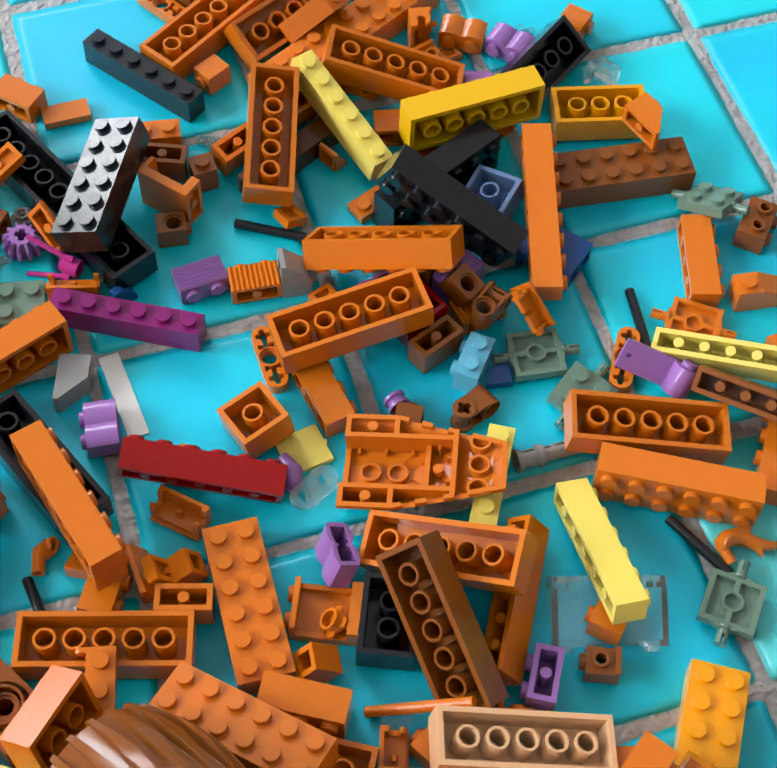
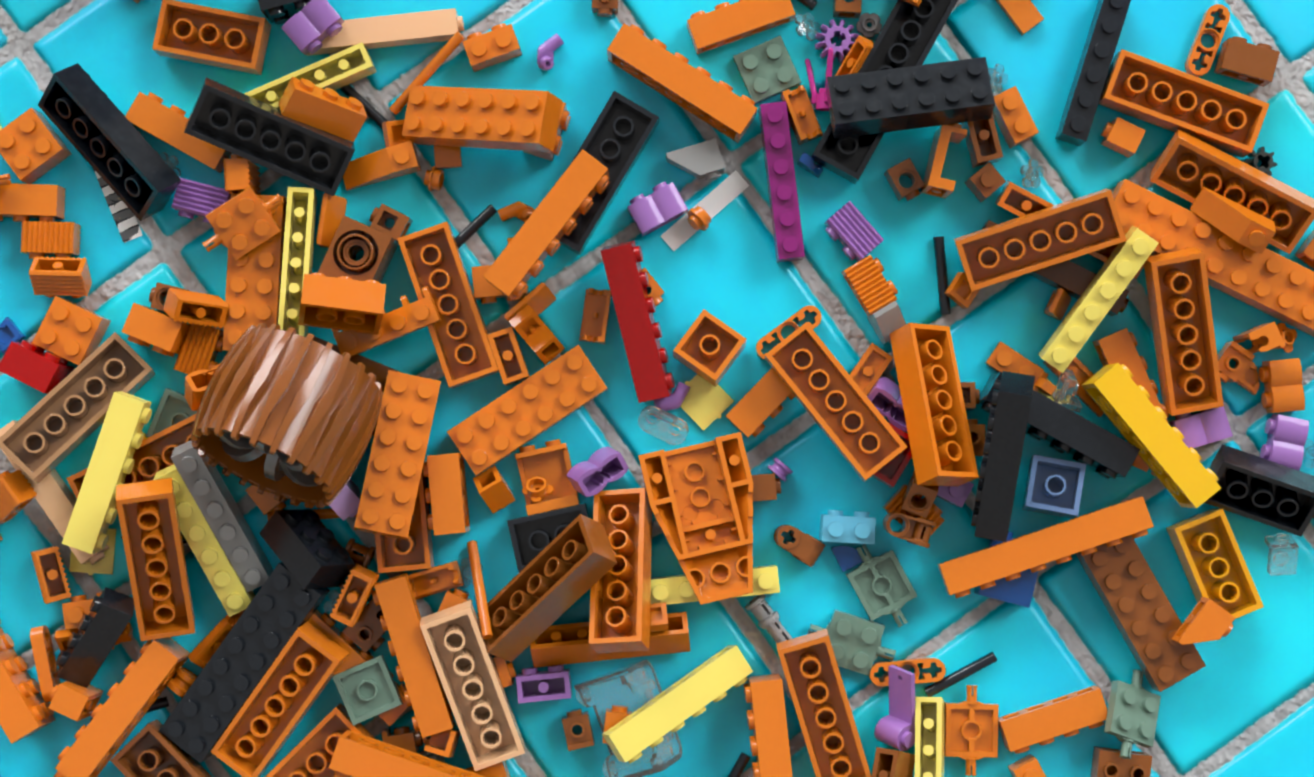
camera: 70 degrees right, 30 degrees up
dark orange brick [407,314,465,375] -> none
orange hinge [510,281,556,337] -> none
none -> orange plate [687,206,711,231]

